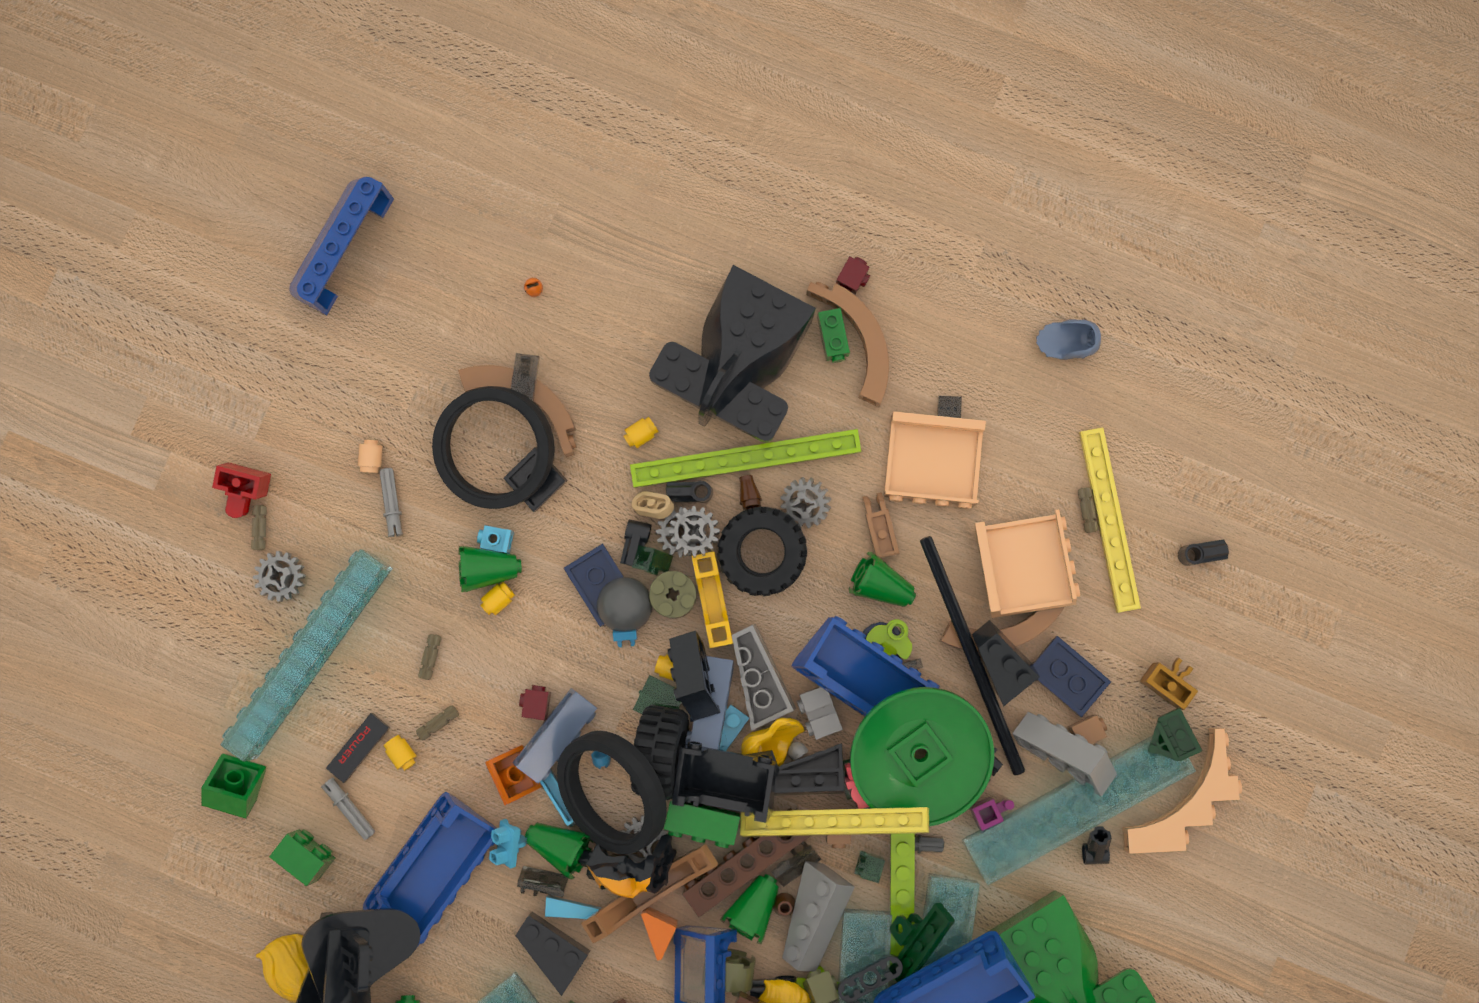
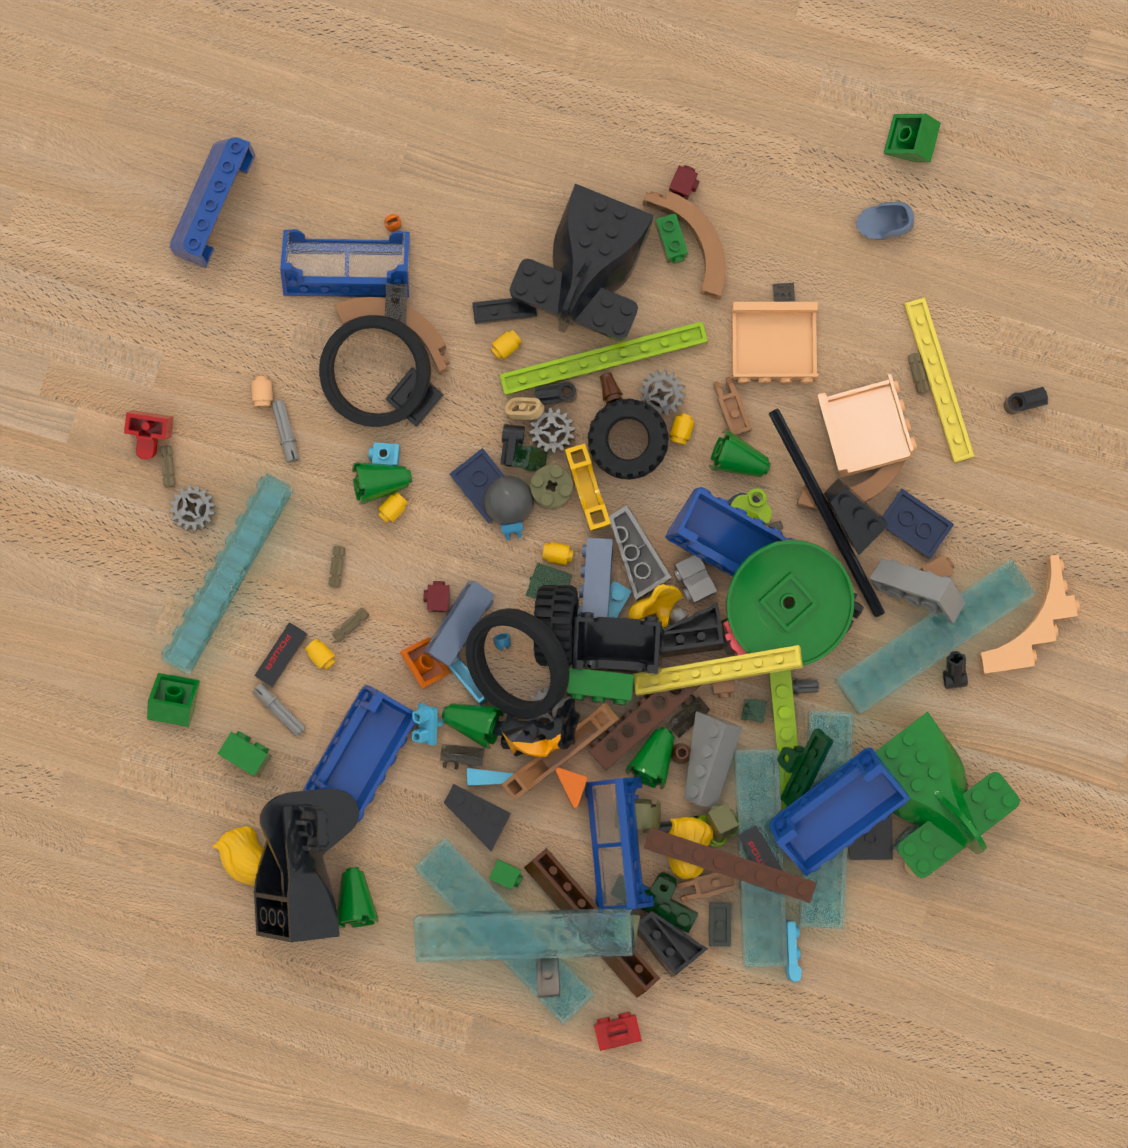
camera: 10 degrees left, 0 degrees up
black wedge [668,630,720,721] -> none
light grey gear [669,506,720,558] -> none
black beam [838,954,902,1002] -> none
magenta brick [969,797,1014,831] -> none
pearl gold brick [1140,658,1198,710] -> none
dark green slope [1148,707,1202,762] -> none
none -> windscreen [280,229,410,298]
none -> black tile [472,298,537,324]
none -> yellow brick [669,413,695,445]
none -> green slope [884,114,941,162]

